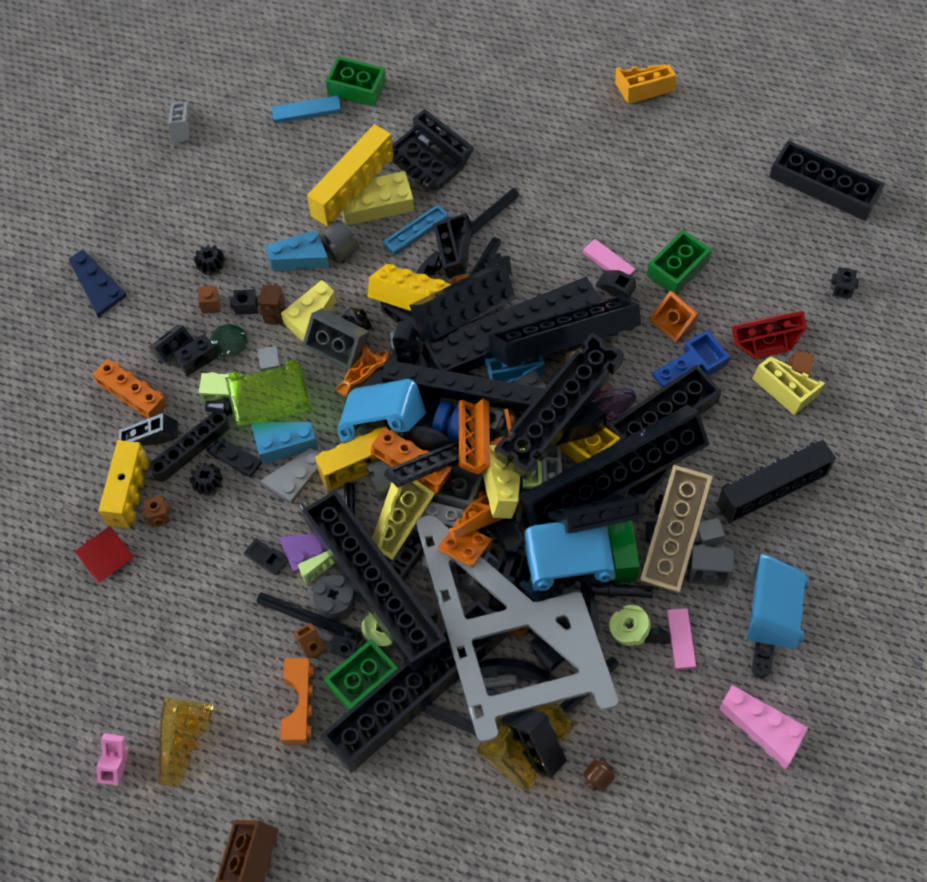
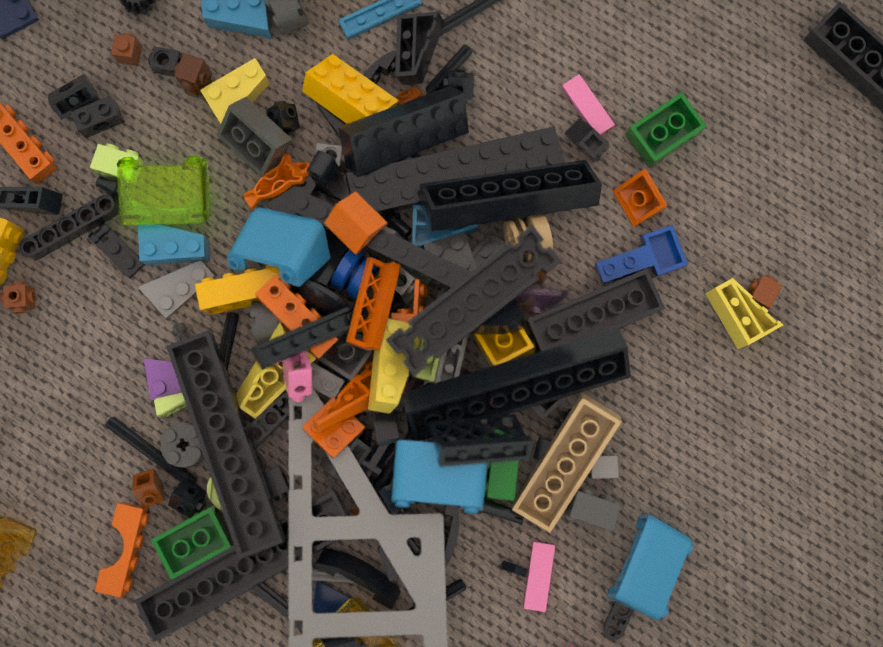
camera: 10 degrees right, 20 degrees up
black gear [189,462,223,496] -> none
clear green dish [210,324,247,357] -> none
black slope [244,538,288,576] -> none
light grey brick [257,346,284,387] -> none
yellowish green plate [609,605,651,646] -> none
black brick [717,440,836,523] -> none
red wedge [731,311,807,359] -> none
black brick [831,267,859,299] -> none
none -> bright pink torso [282,351,312,402]
none -> orange slope [324,191,388,255]

